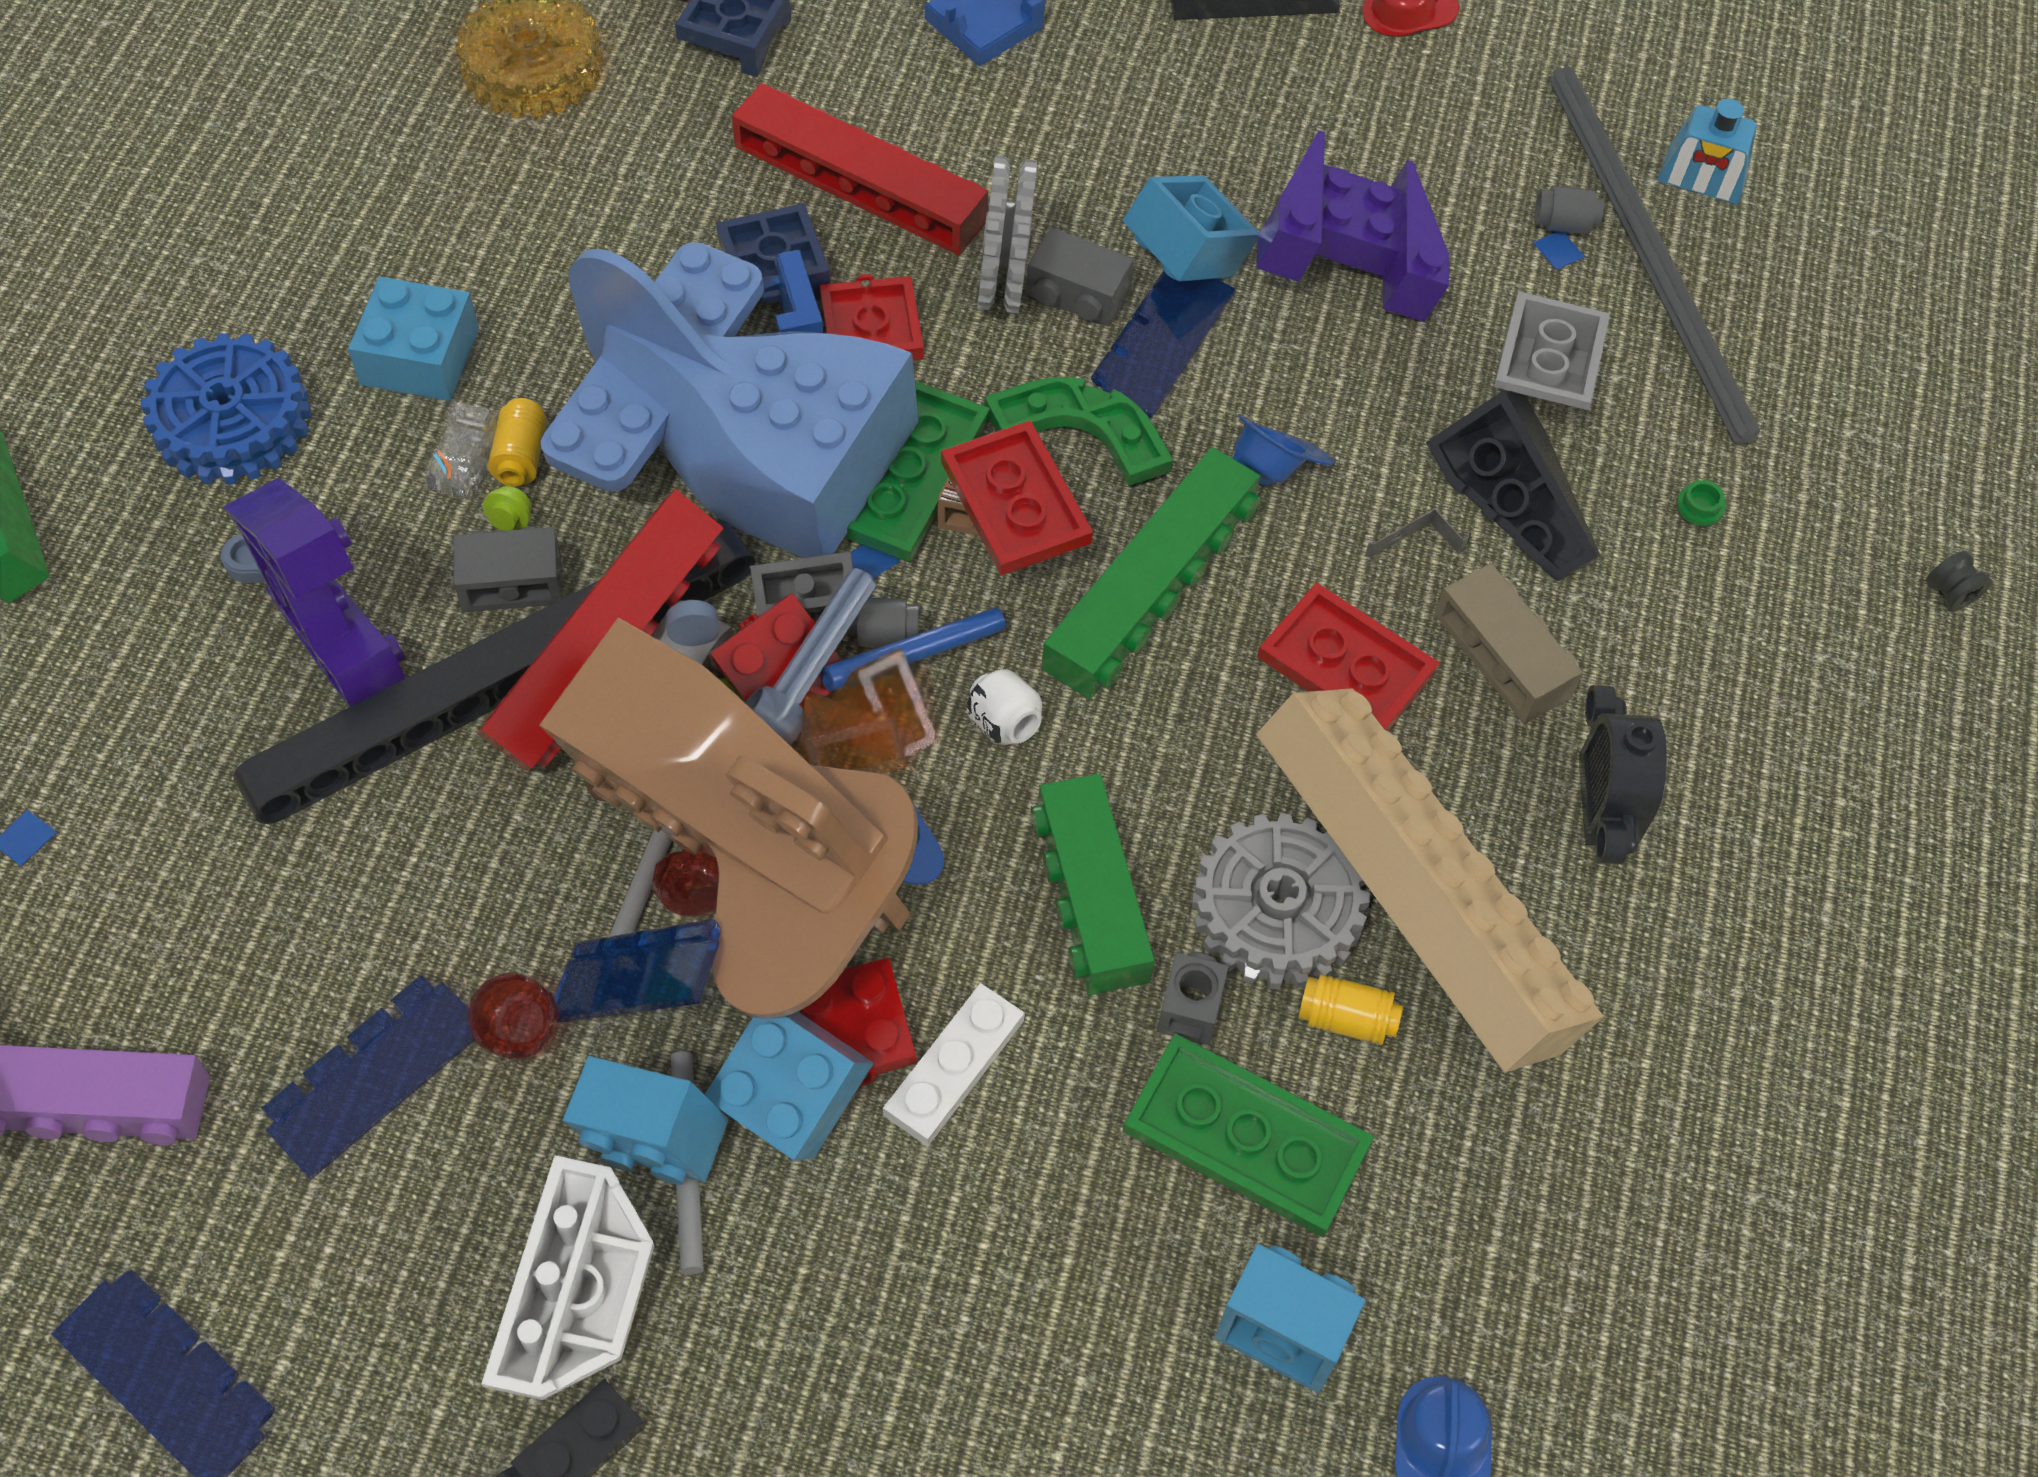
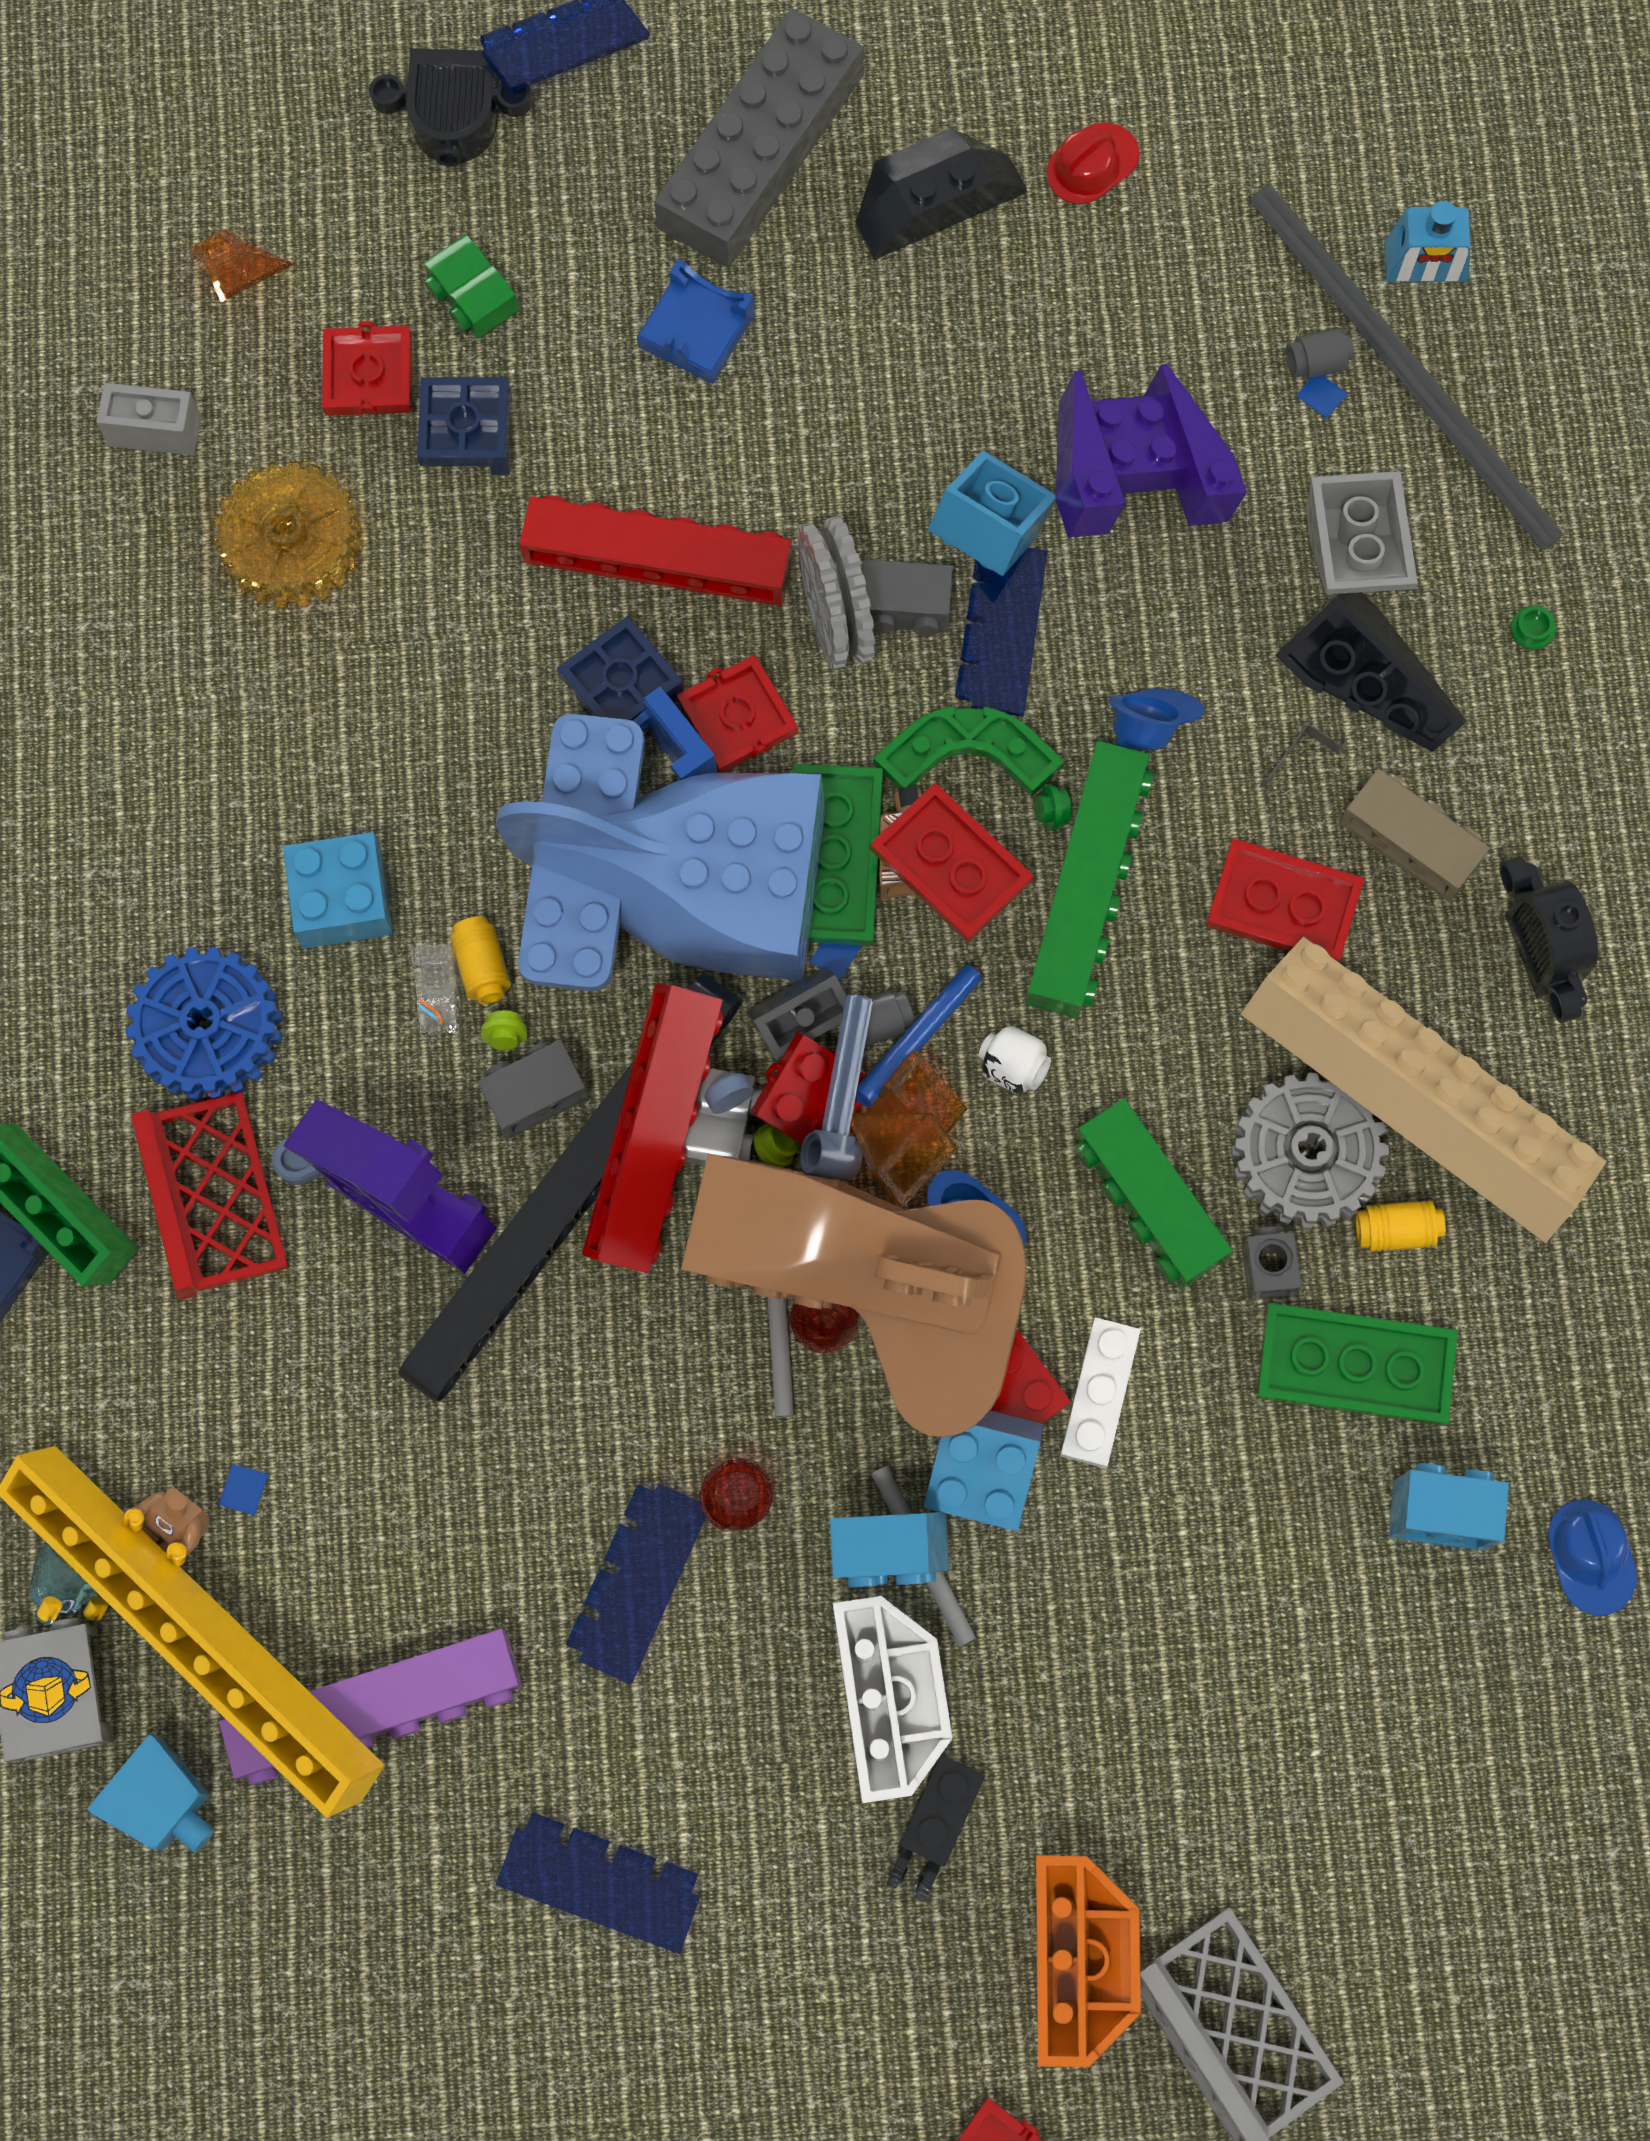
camera: 15 degrees left, 15 degrees up
clear blue windscreen [547,919,720,1023] -> none
none -> red fence [131,1092,288,1301]
none -> green plate [1034,785,1071,831]

